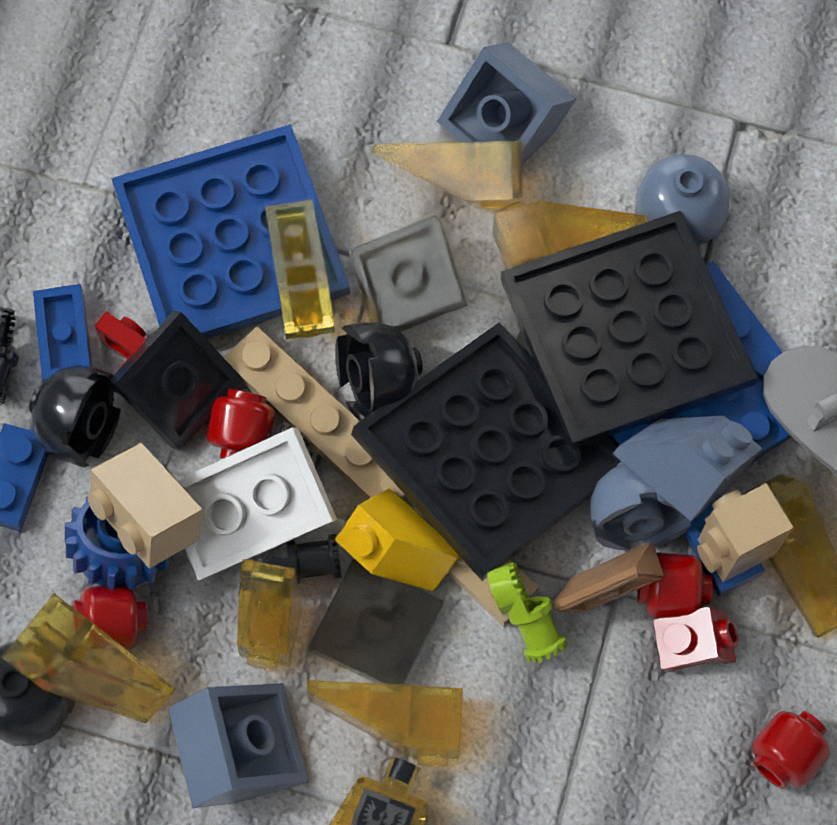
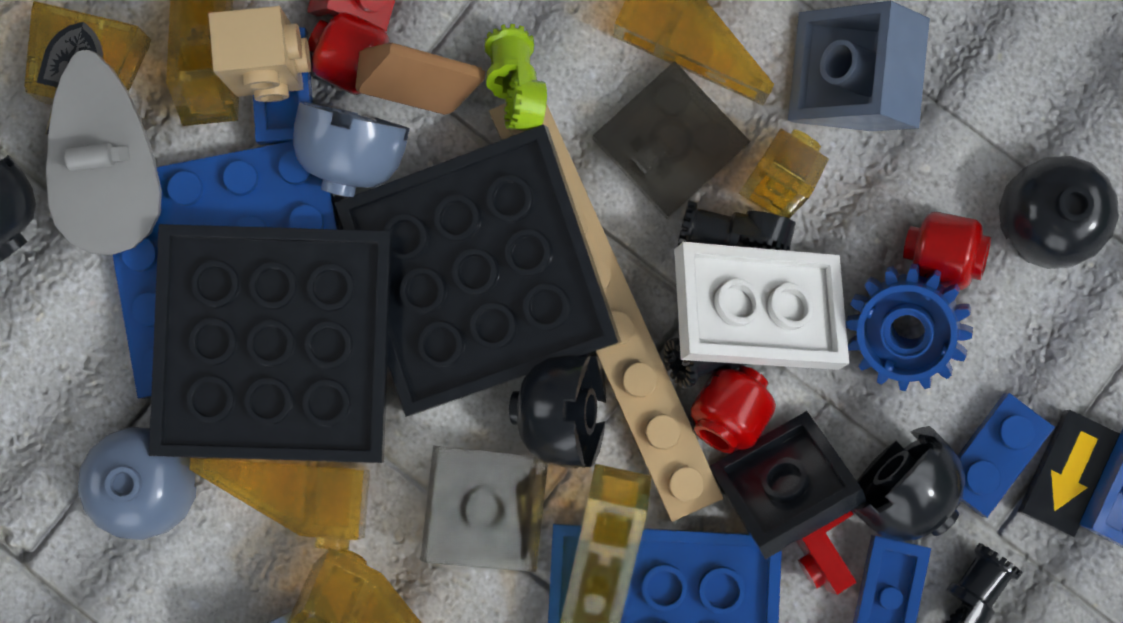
camera: 155 degrees left, 15 degrees up
clear yellow slope [2,593,176,723] -> none
tan brick [88,443,202,568] -> none
yellow slope [335,488,460,592] -> none
sand blue slope [613,416,762,521] -> none

